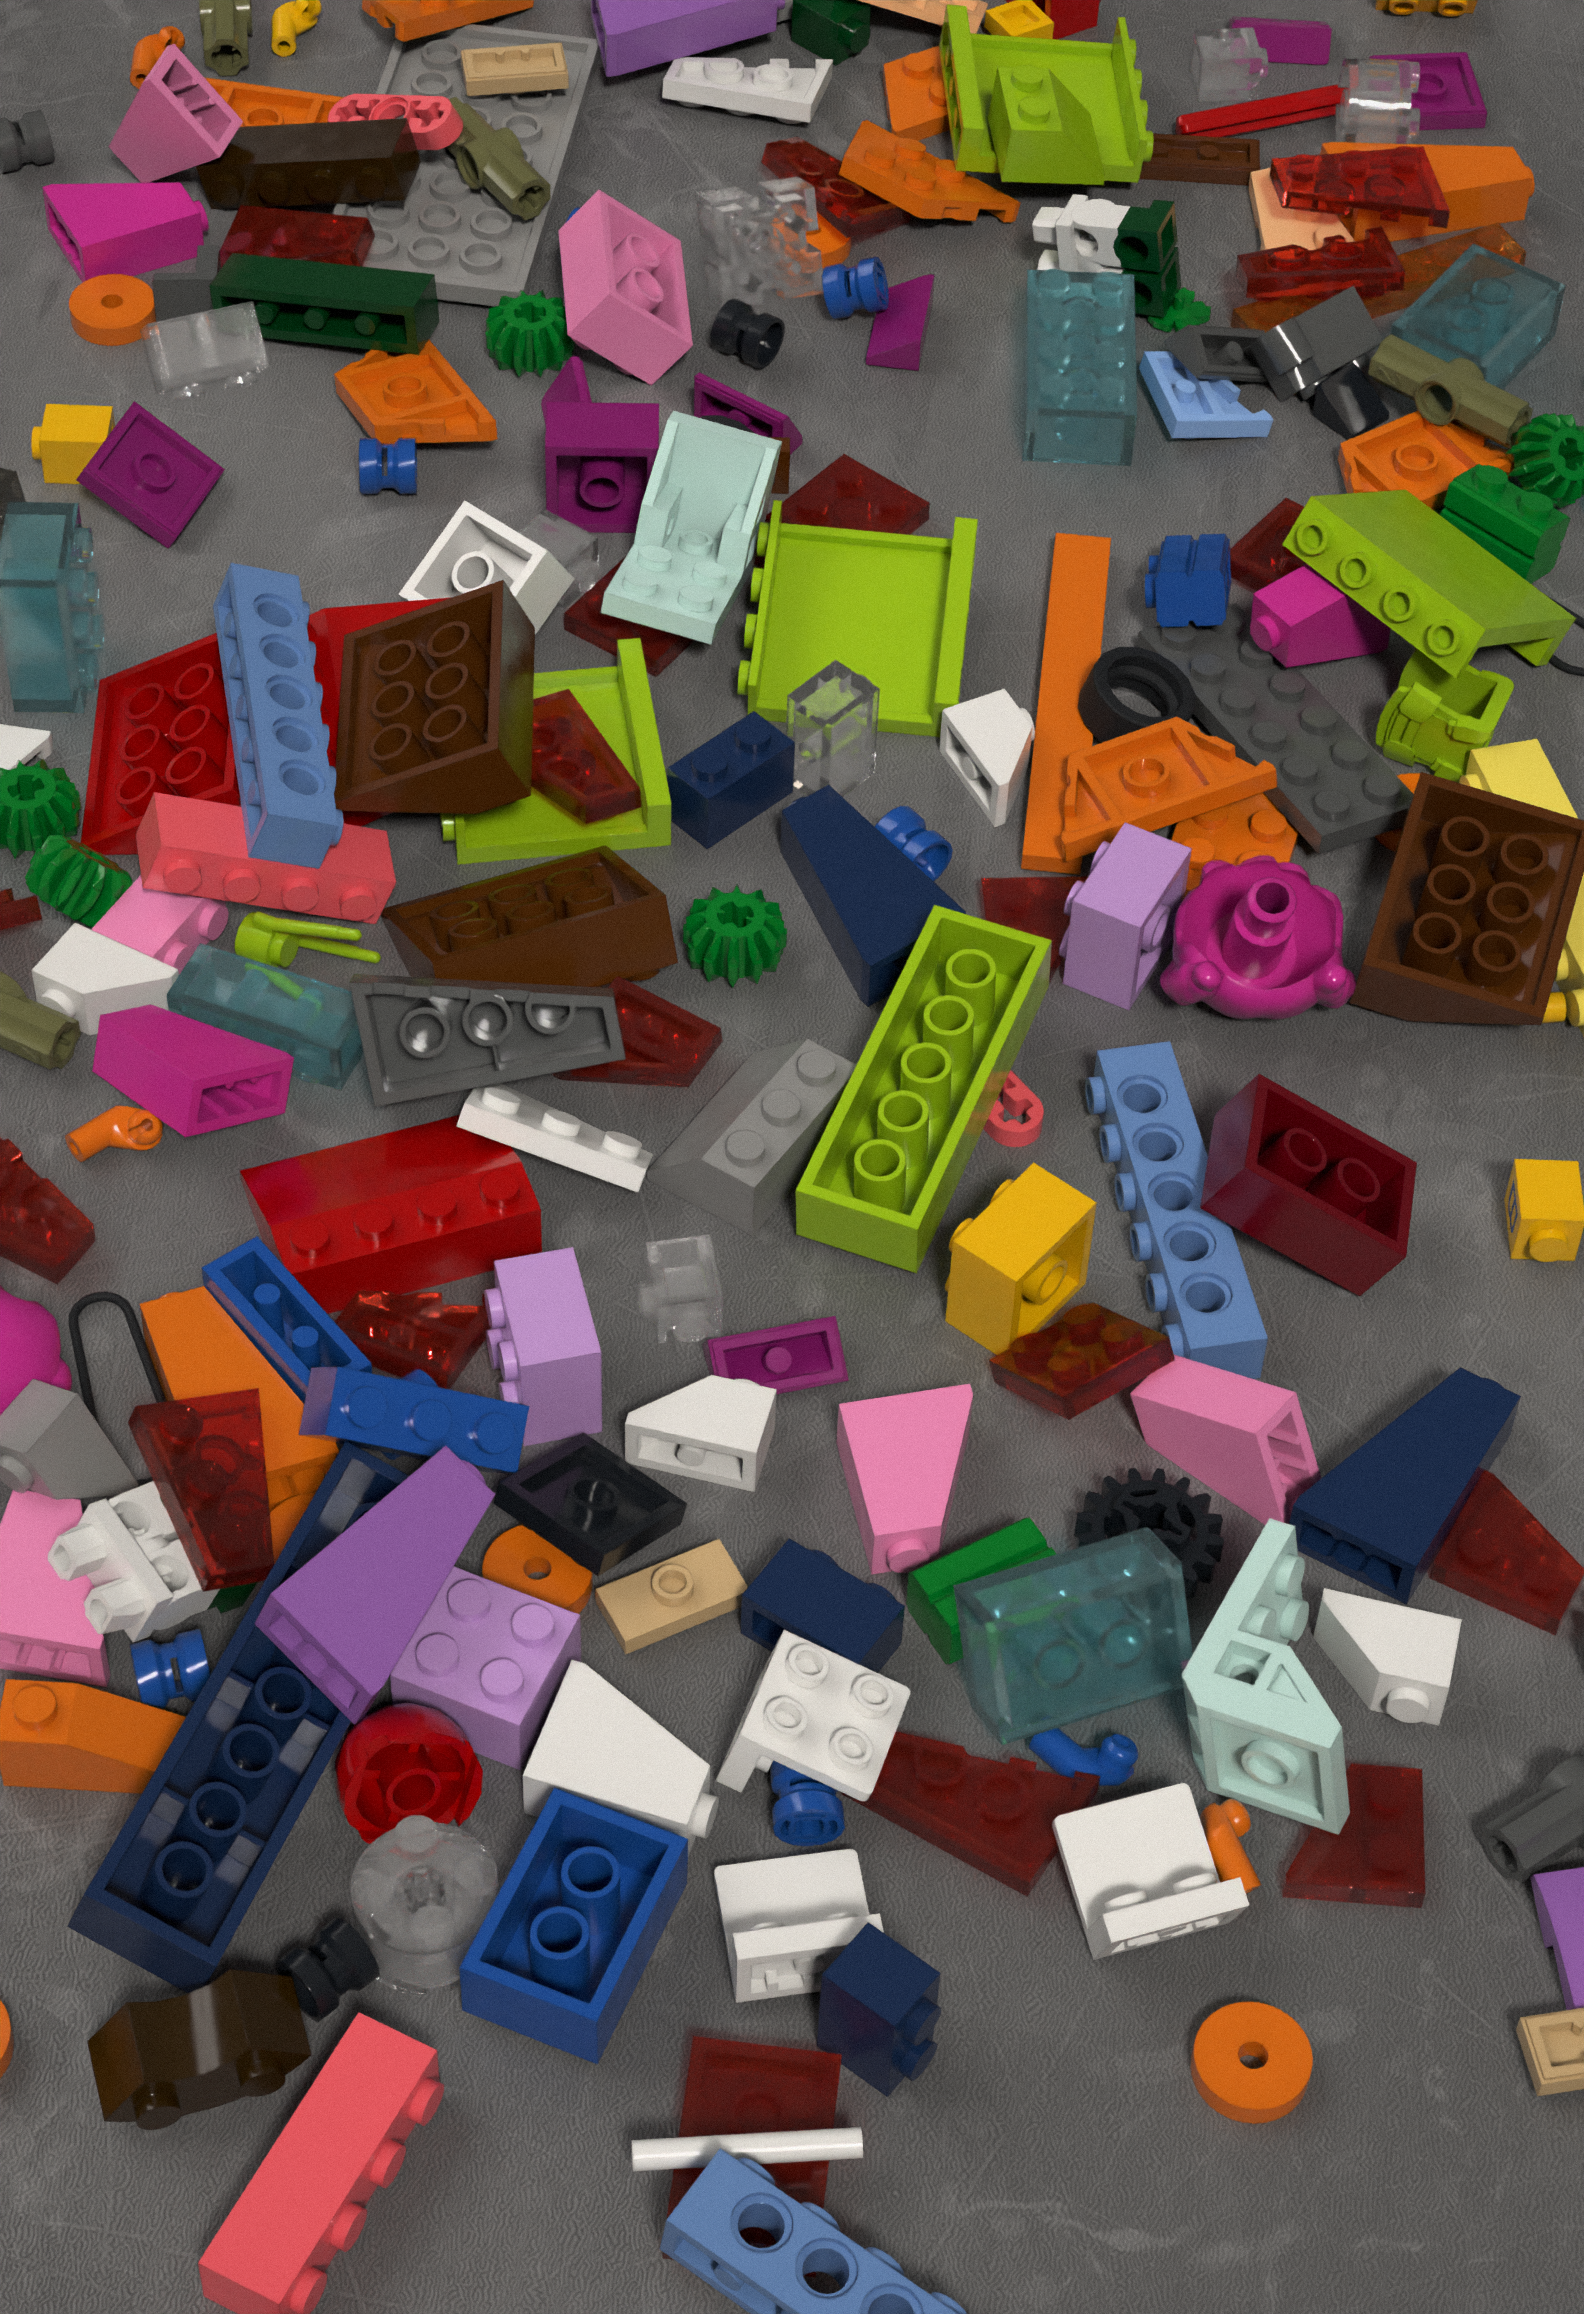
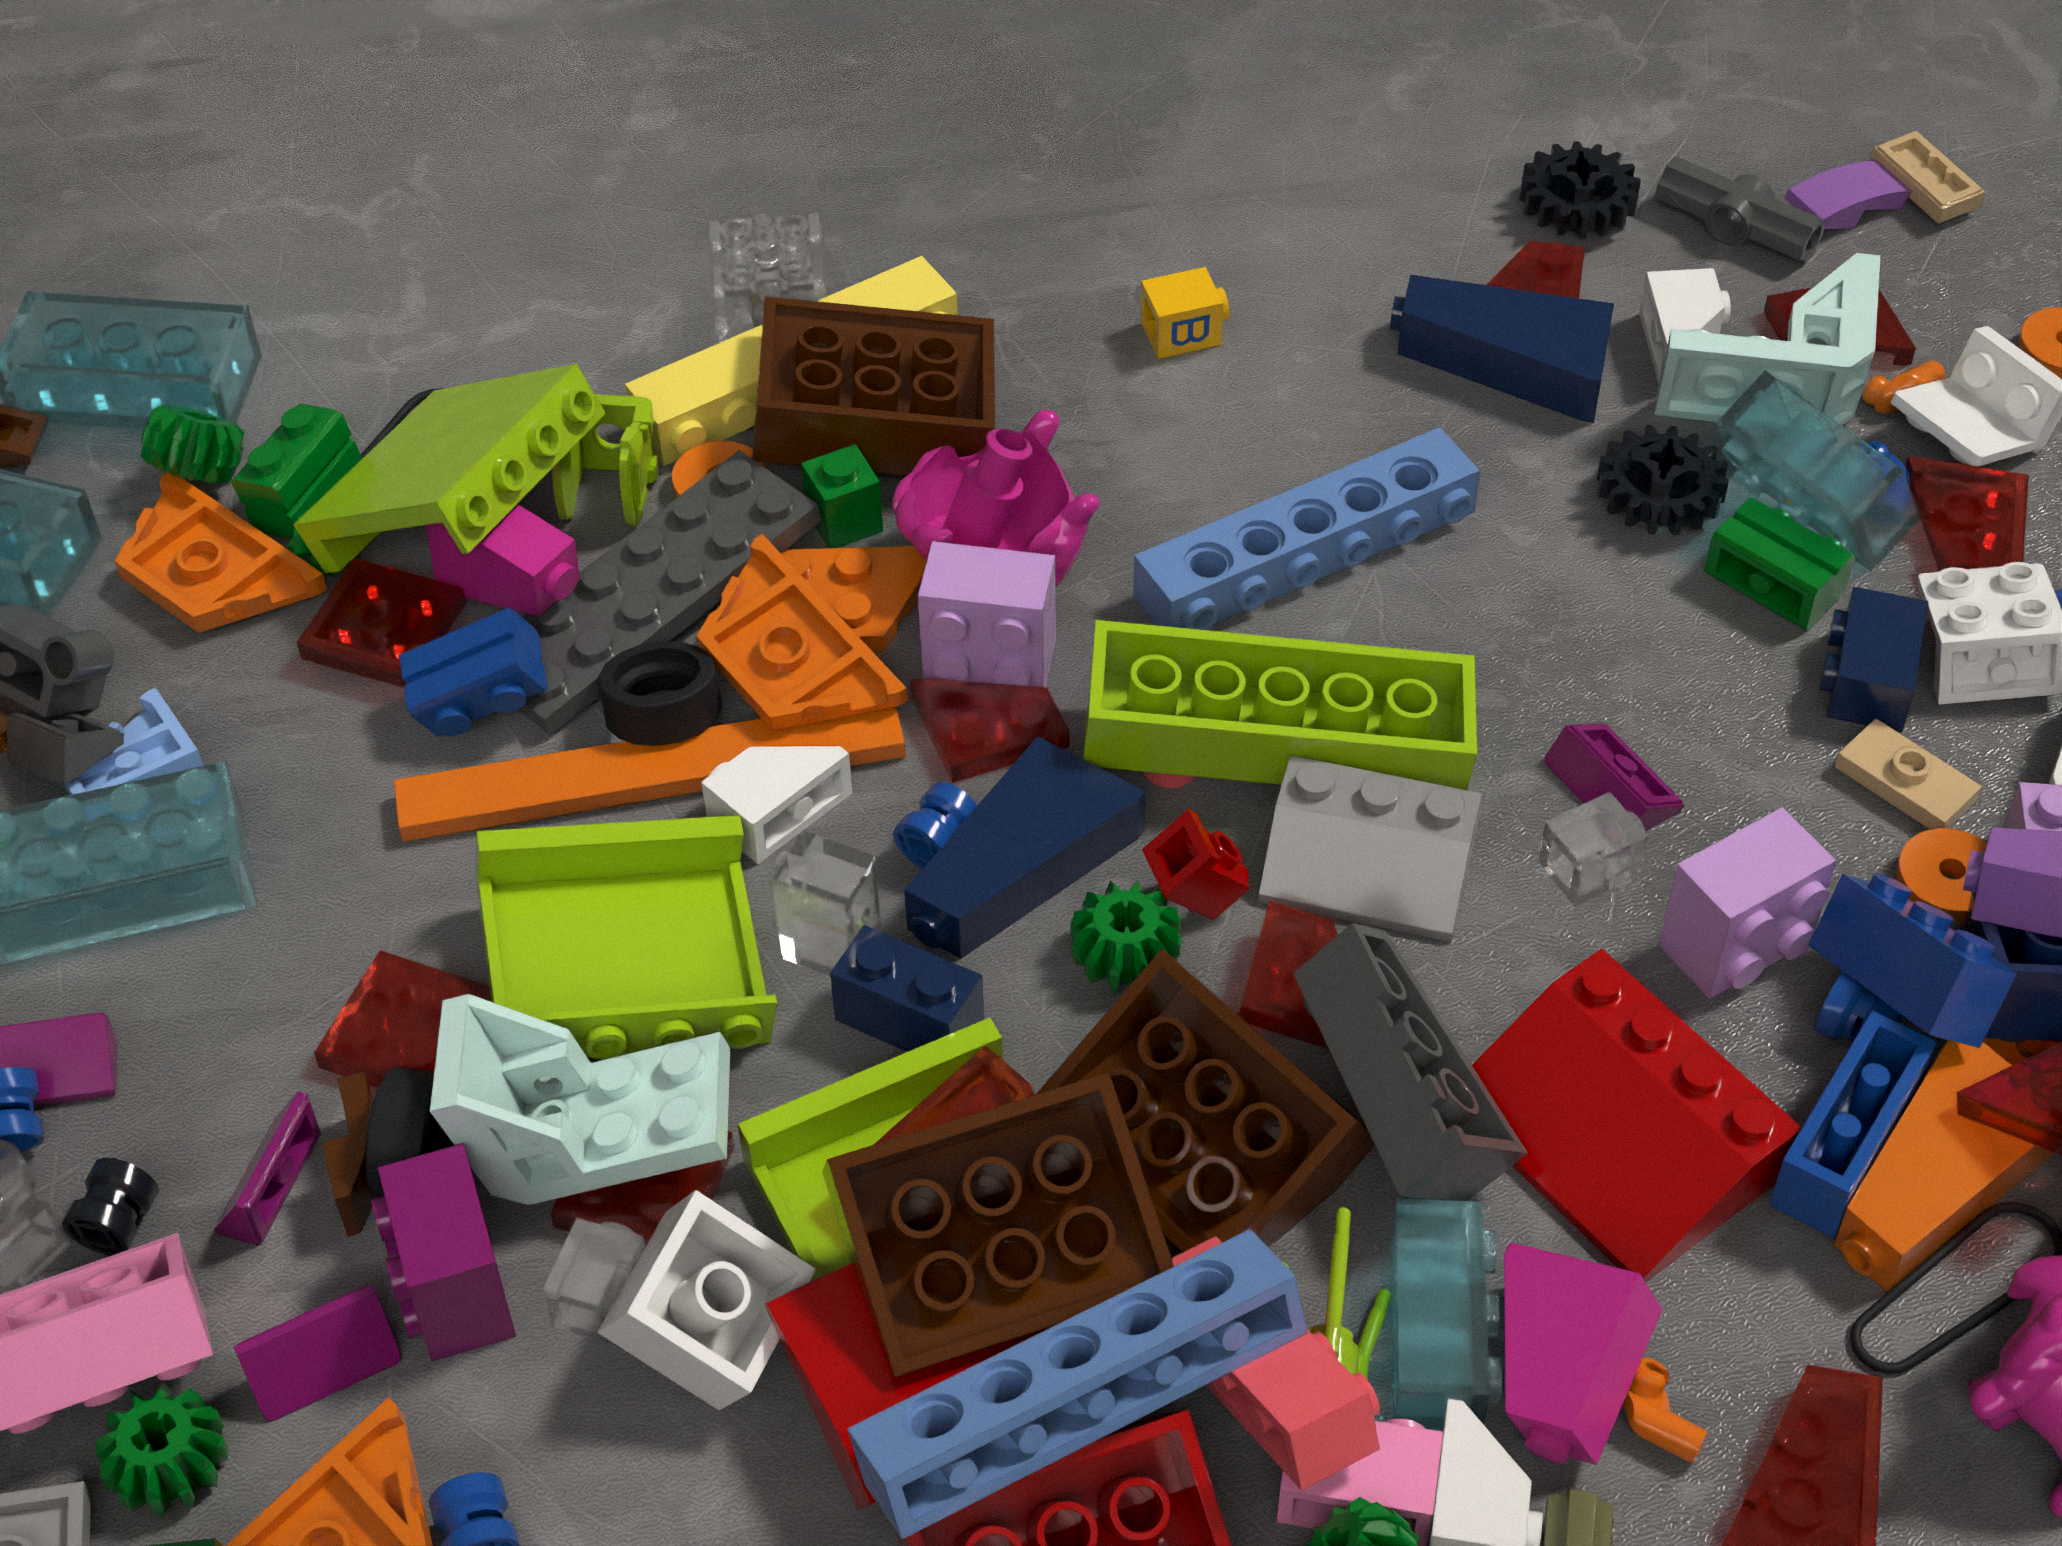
camera: 105 degrees left, 0 degrees up
clear red wing [334,1290,491,1389] -> none
white wing [456,1083,653,1192] -> none
black plate [494,1433,687,1576] -> none
white slope [625,1375,777,1492] -> none
bright pink slope [836,1384,973,1575] -> none
yellow brick [945,1162,1097,1362] -> none
clear red plate [988,1302,1175,1420] -> none
bright pink slope [1130,1353,1321,1525] -> none
dark red brick [1200,1074,1417,1296] -> none
black slope [1312,363,1390,440] -> none
olive piece [1368,334,1533,449] -> none
none -> green brick [801,444,884,548]
none -> red brick [1142,808,1250,920]

